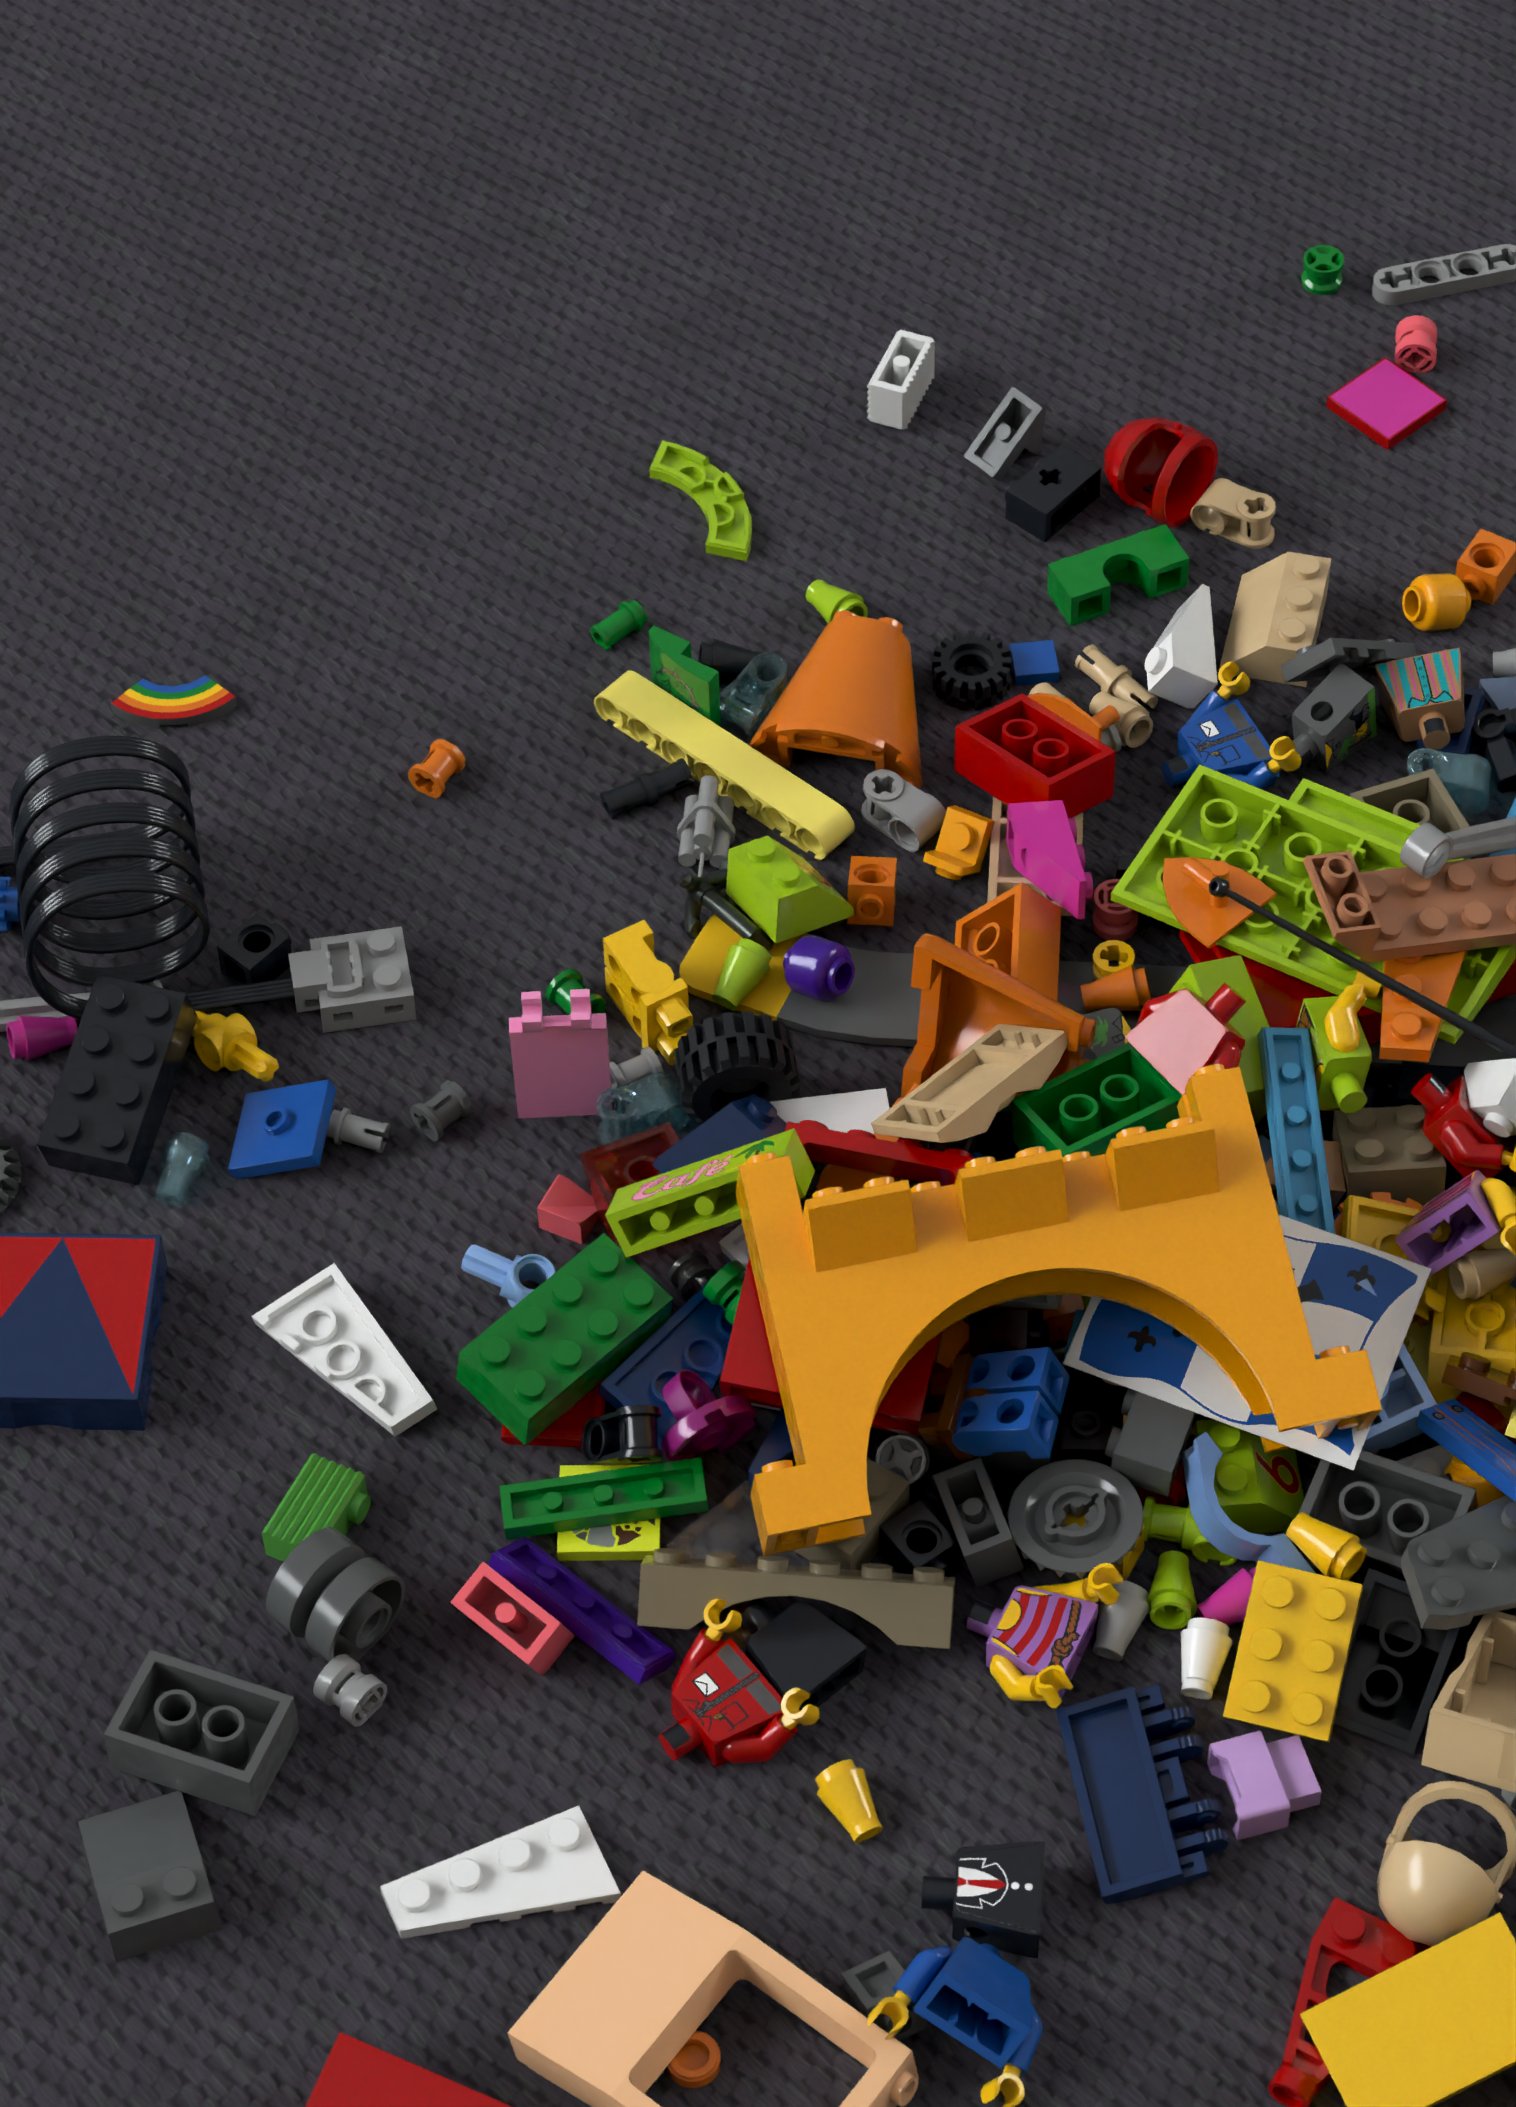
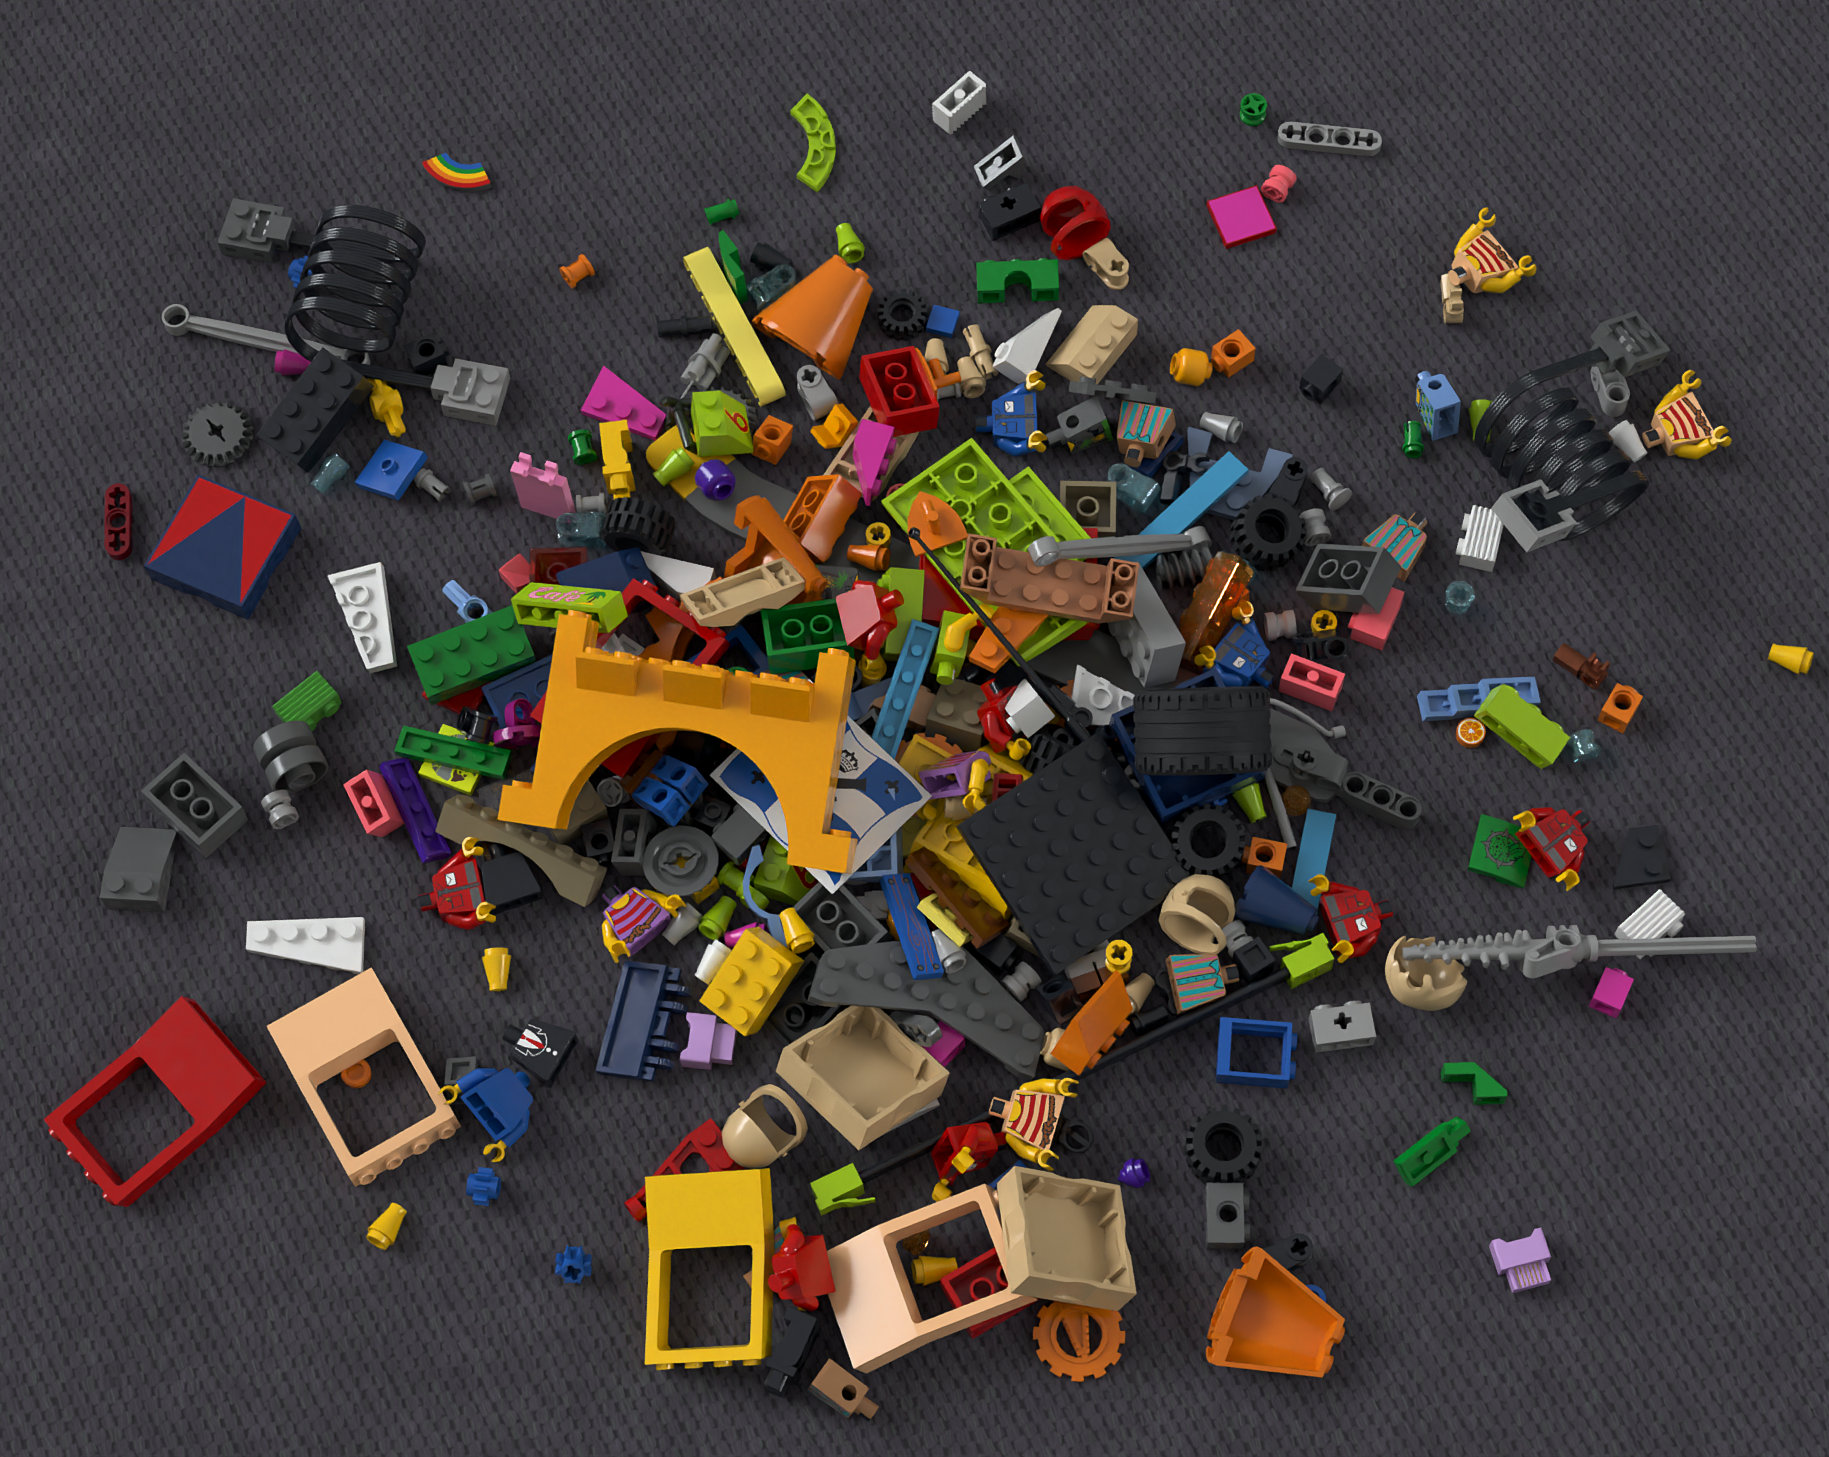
camera: 25 degrees right, 15 degrees up
none -> dark pink wing [581,366,666,441]

